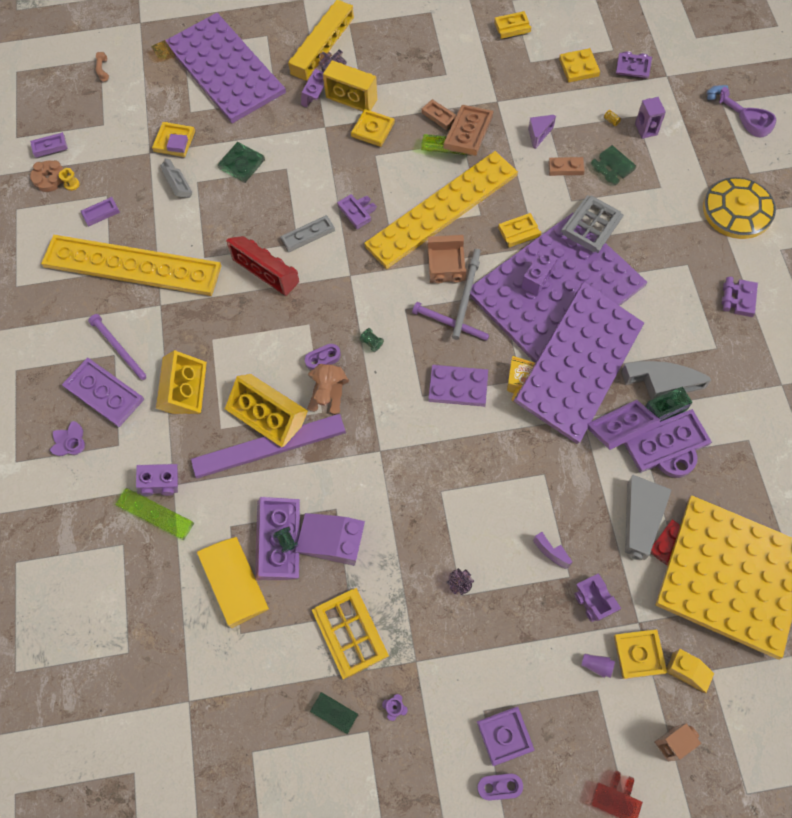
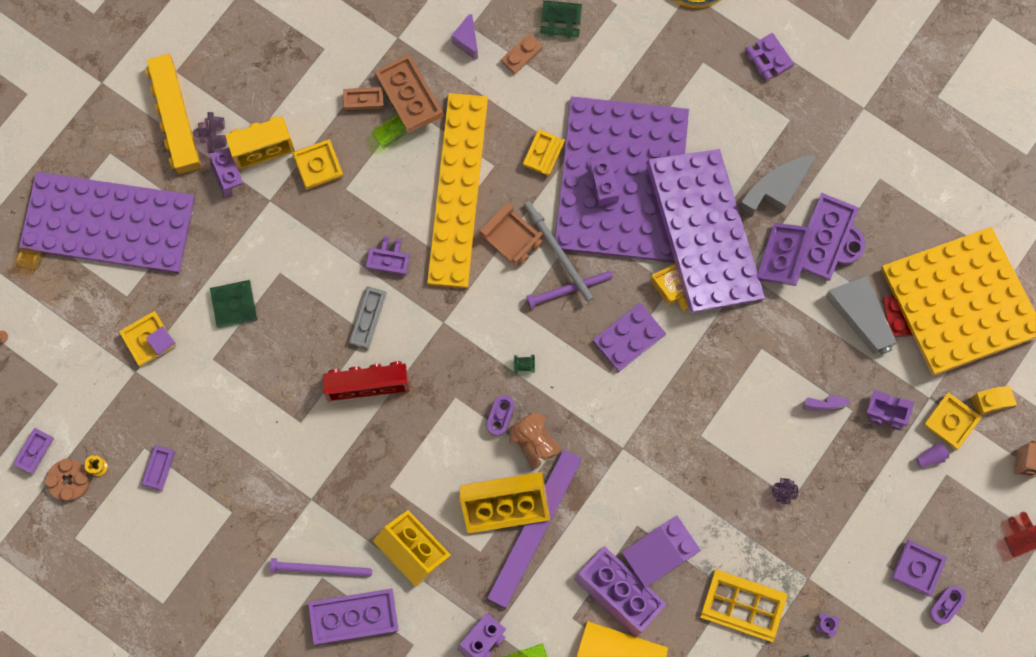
camera: 50 degrees left, 10 degrees up
yellow plate [41,234,222,296] -> none
light grey hinge [160,158,192,198] -> none
clear green bush [273,527,299,554] -> none
light grey piece [561,195,624,253] -> none
clear green brick [645,386,693,422] -> none

